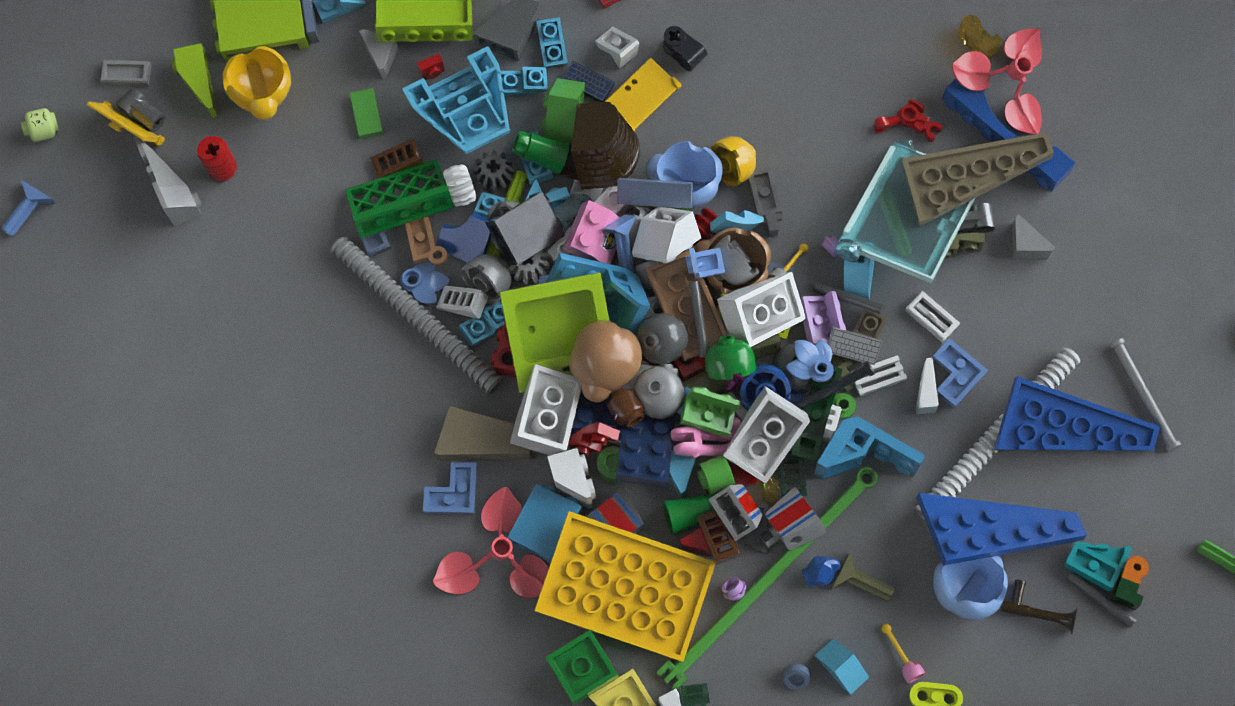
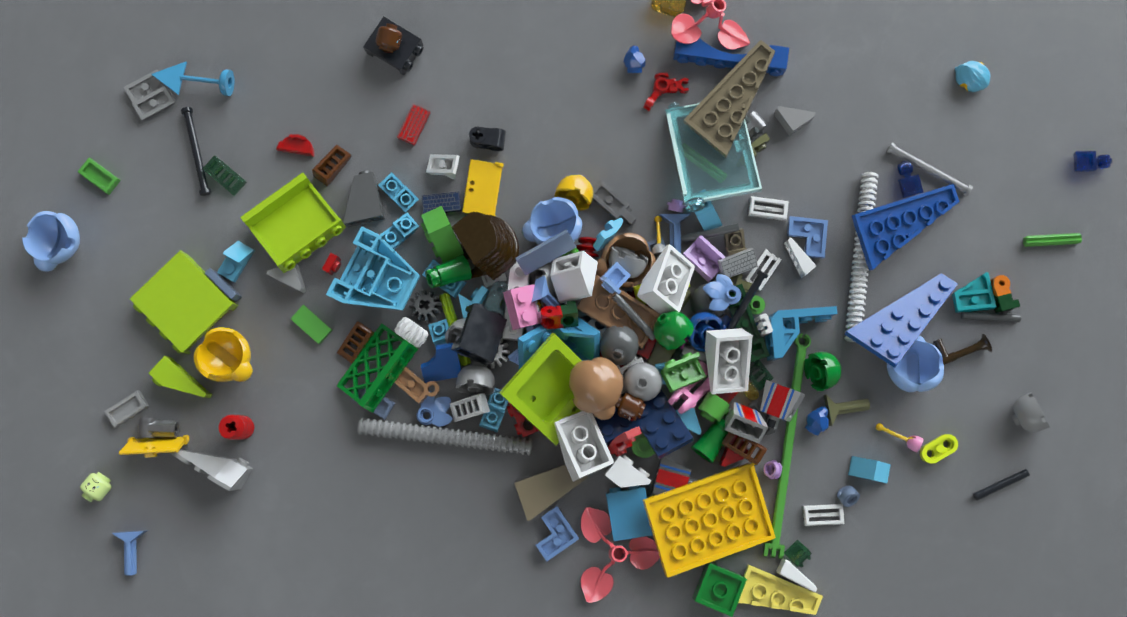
camera: 40 degrees left, 10 degrees up
none -> leg [541,300,579,329]
none -> blue rock [623,46,646,73]
none -> medium blue piece [659,214,690,253]
none -> white tile [802,504,844,526]
none -> green cylinder [804,352,841,391]
none -> clear blue plate [897,161,924,198]

